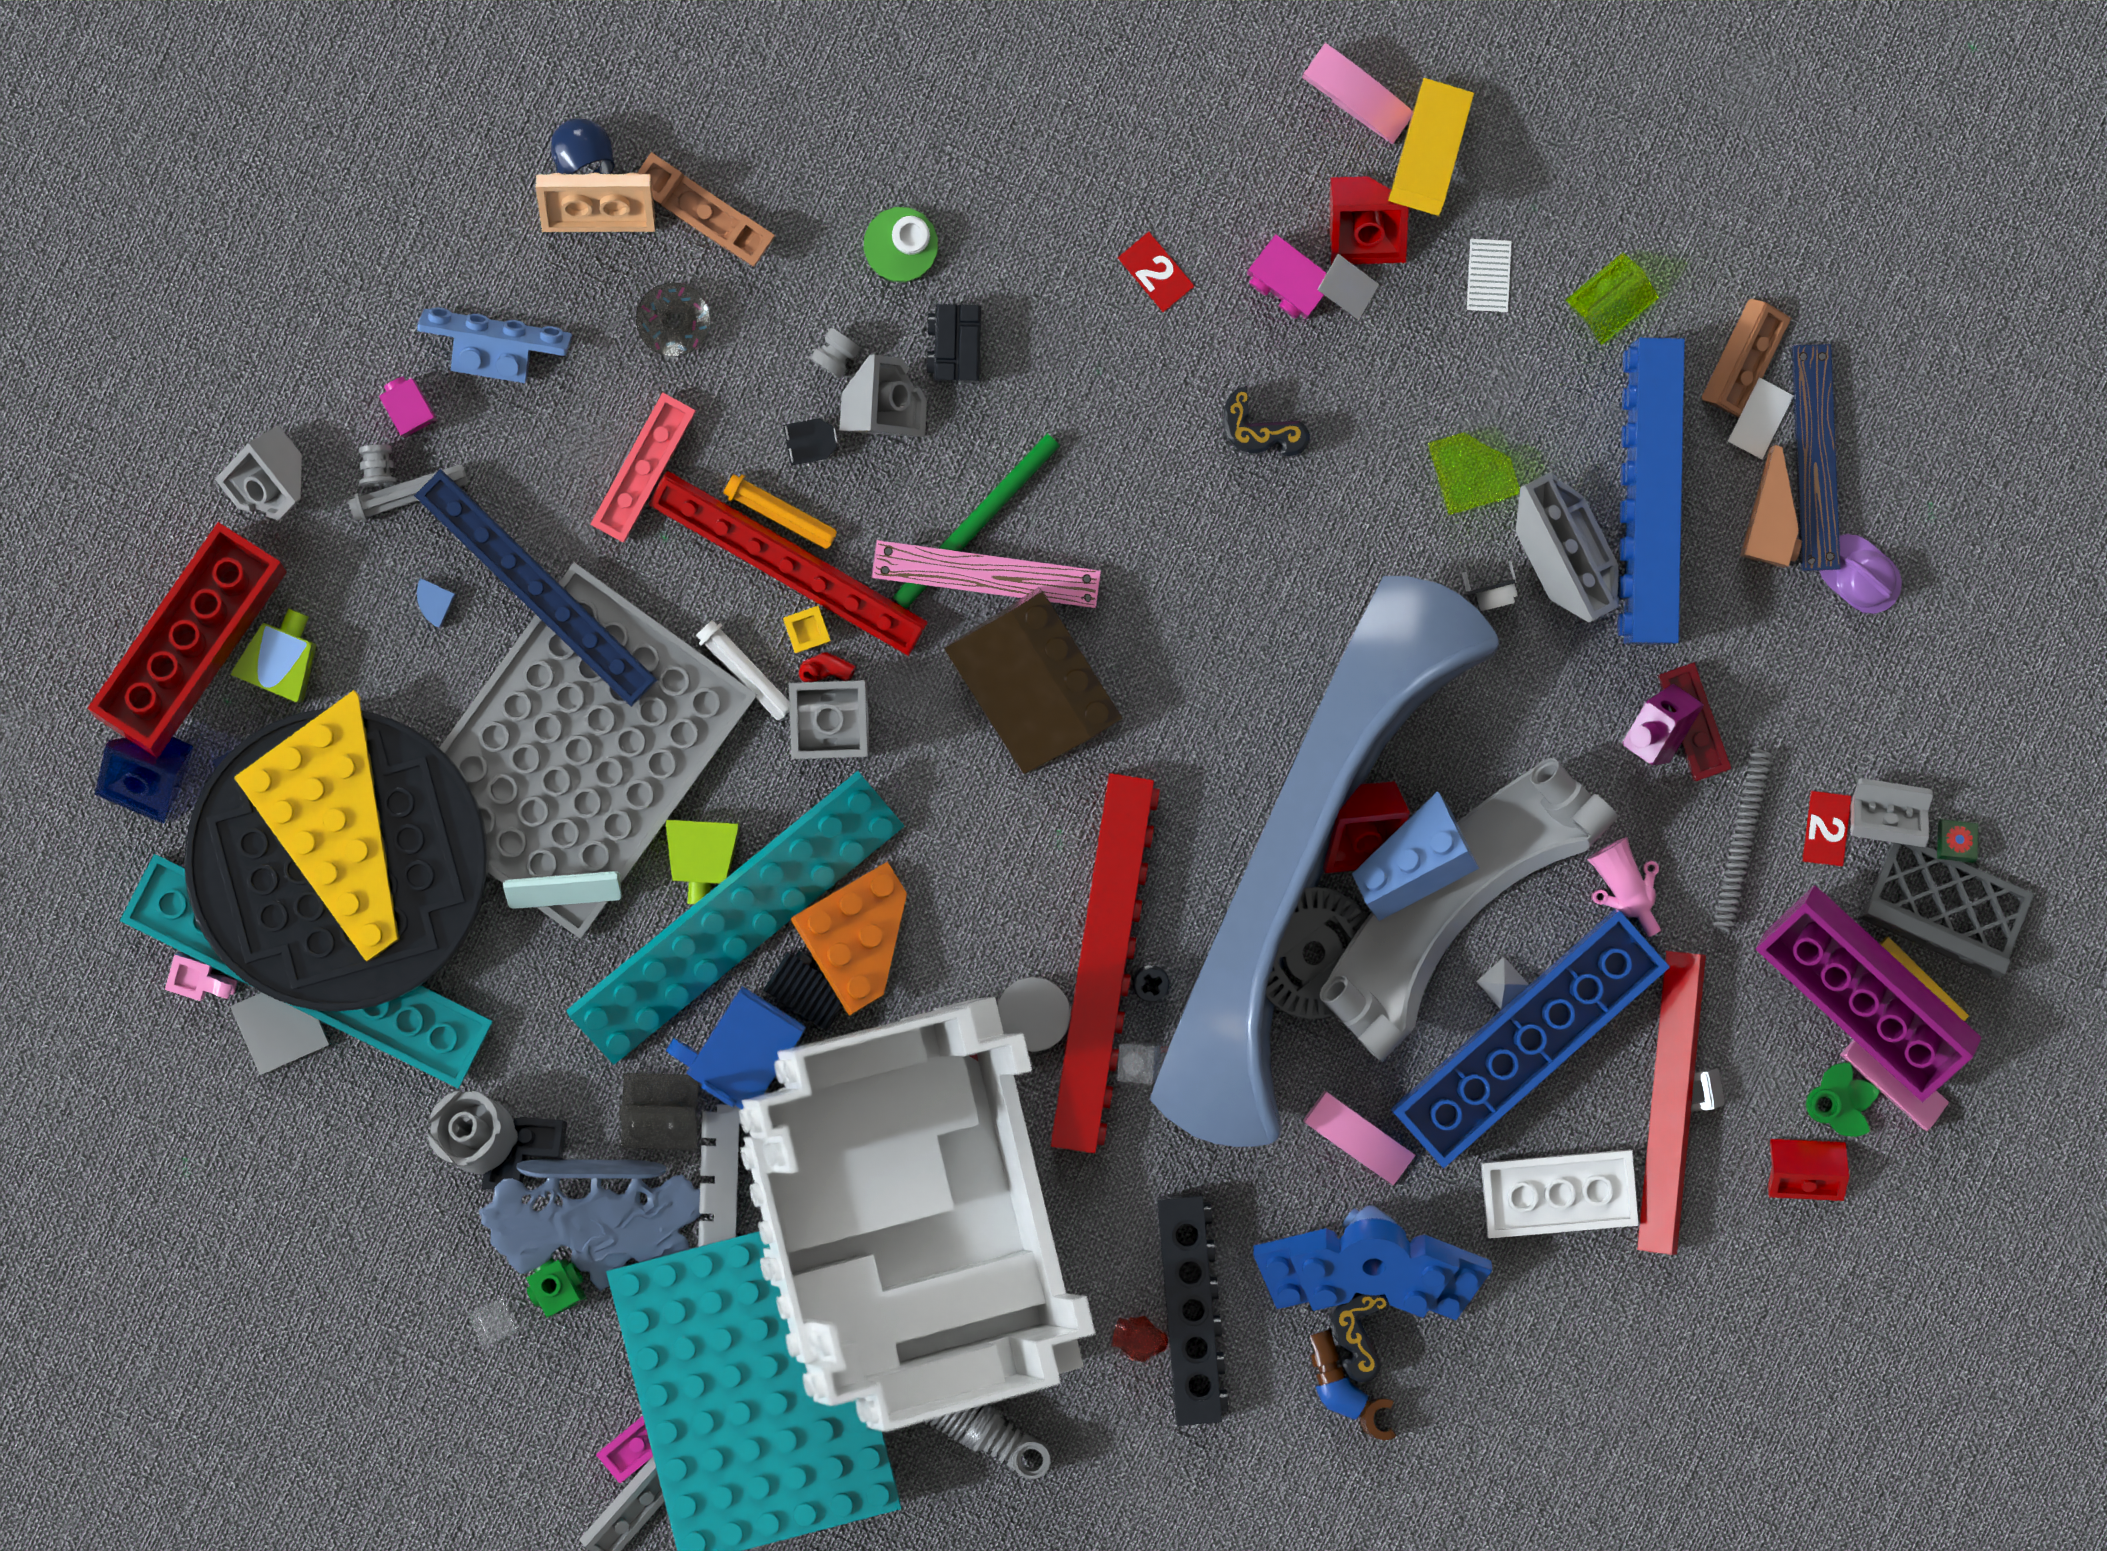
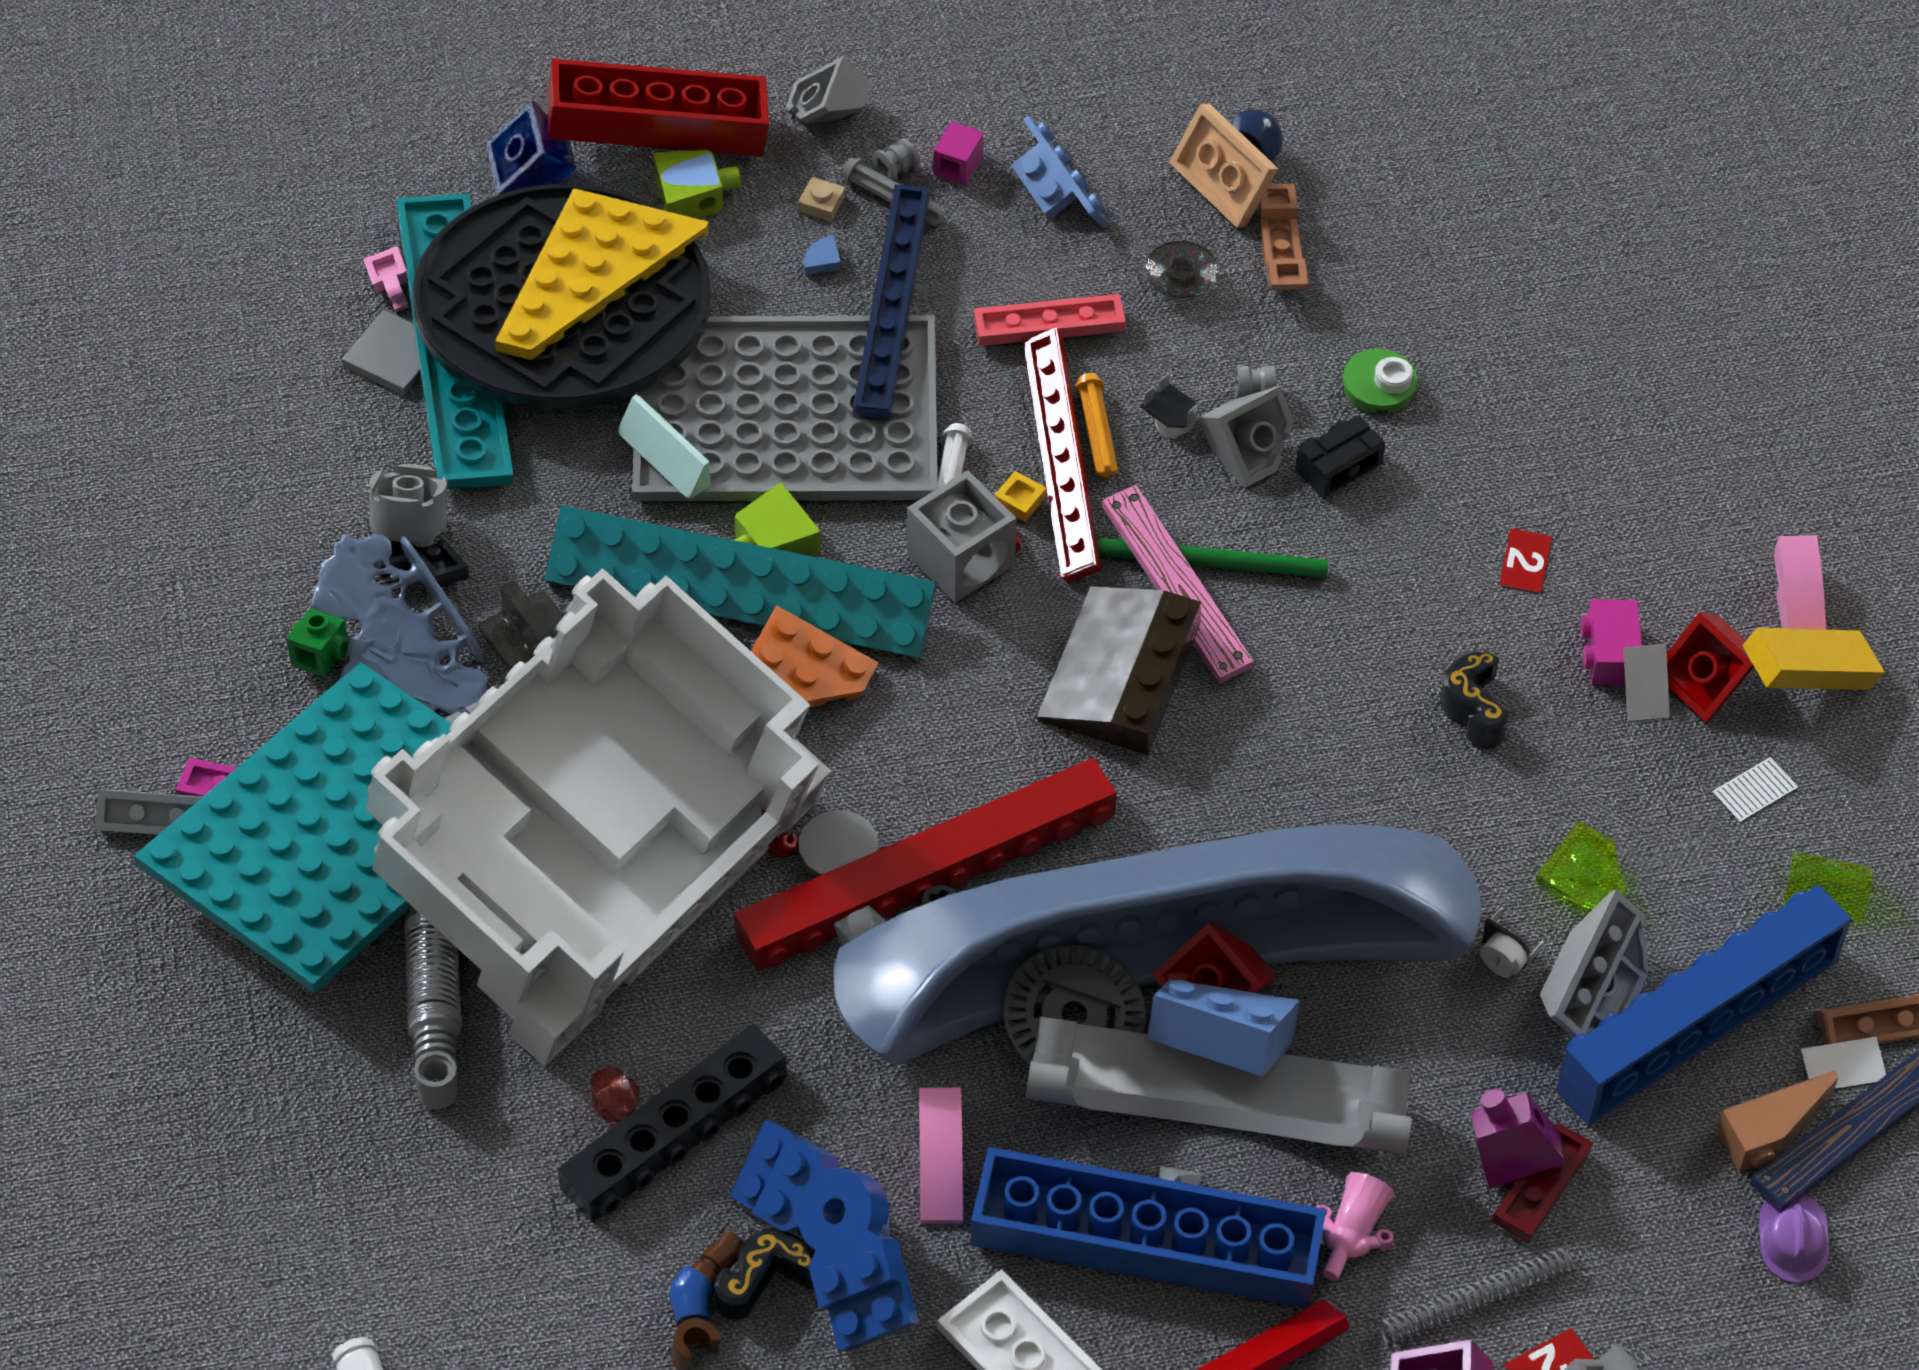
camera: 50 degrees right, 35 degrees down
clear tile [468,1297,519,1348] -> none
none -> tan plate [798,177,845,222]

